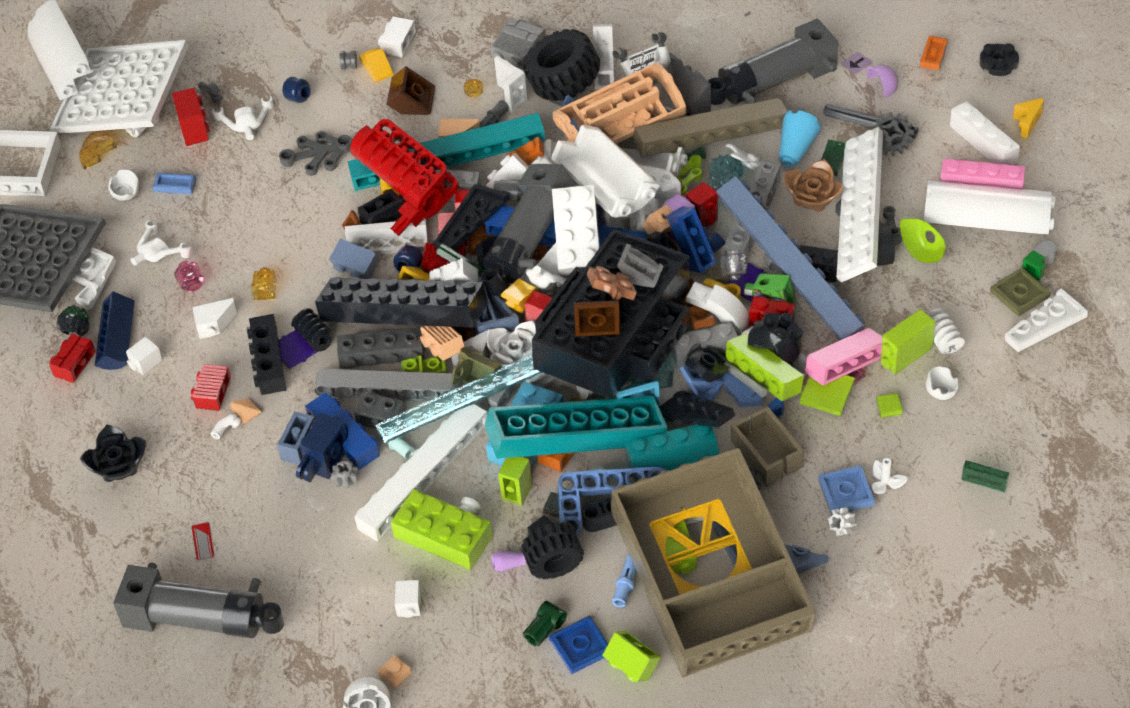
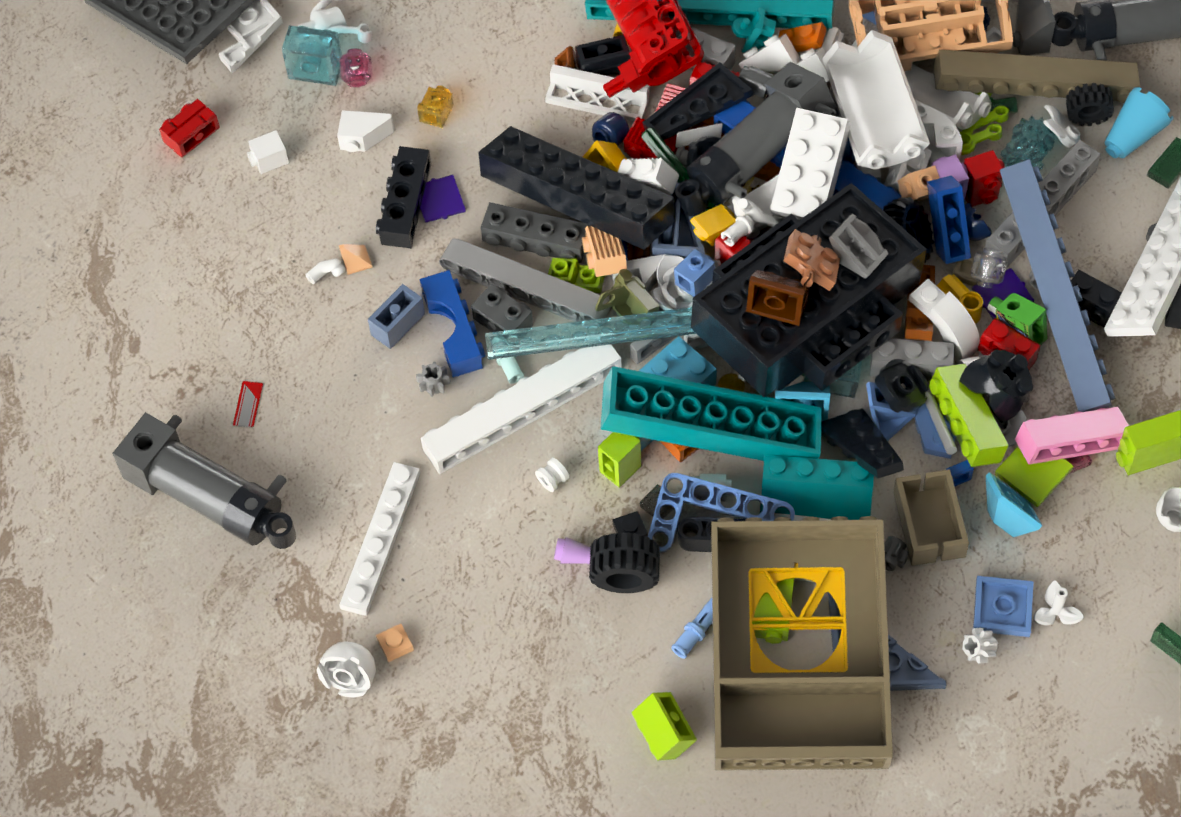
camera: 20 degrees right, 10 degrees up
black piece [56,305,90,337] -> none
black brick [80,424,146,482] -> none
dark blue brick [94,291,135,370] -> none
brick [191,364,231,411] -> none
black piece [291,308,332,352] -> none
dark blue brick [296,413,347,482] -> none
sand blue brick [329,238,380,279] -> none
lime brick [391,489,493,570] -> none
white brick [395,580,421,618] -> none
dark green piece [523,600,567,647] -> none
blue tile [549,616,608,674] -> none
medium nougat brick [784,159,843,212] -> none
lime tile [876,393,903,418] -> none
none -> clear light blue brick [282,25,343,86]
none -> white plate [339,462,420,616]
none -> medium blue brick [674,249,715,297]
none -> white sticker [676,123,722,148]
none -> white pin [721,215,754,246]
none -> teal hips [732,8,776,53]
none -> medium azure slope [986,472,1043,537]
none -> black tyre [1066,83,1114,126]

